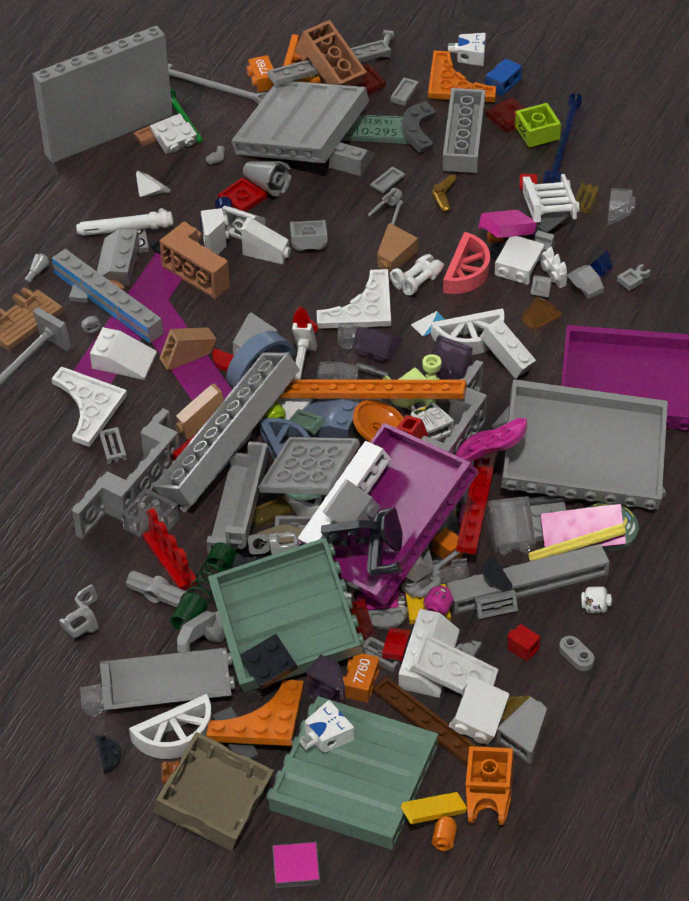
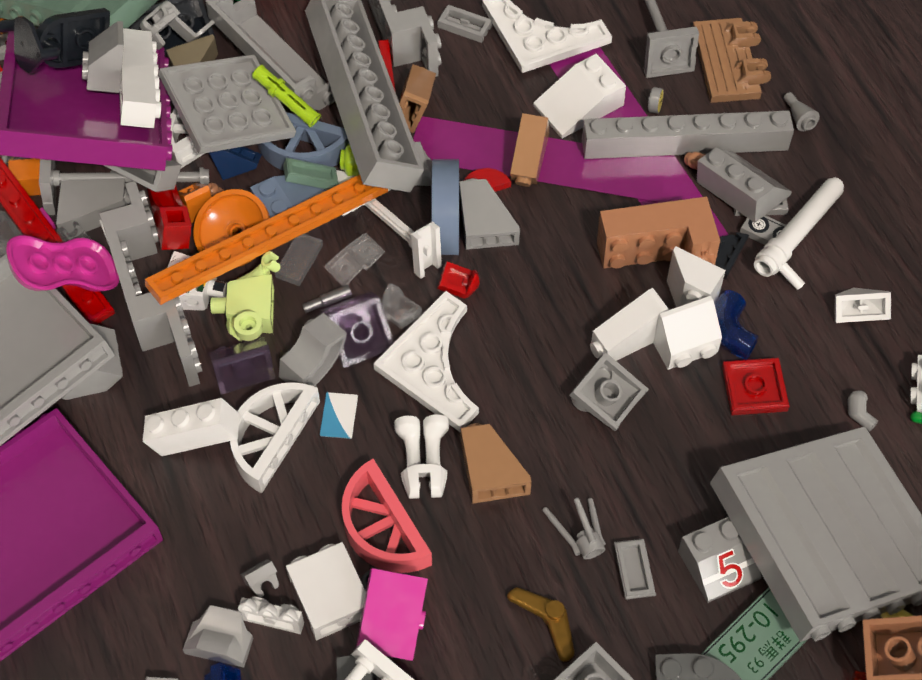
camera: 130 degrees right, 10 degrees up
light grey cone [243,161,291,196] -> none
clear orange slope [521,297,562,330] -> none
light grey tile [535,230,555,252] -> none
none -> lime pin [252,64,321,128]
none -> light grey brick [279,313,347,387]

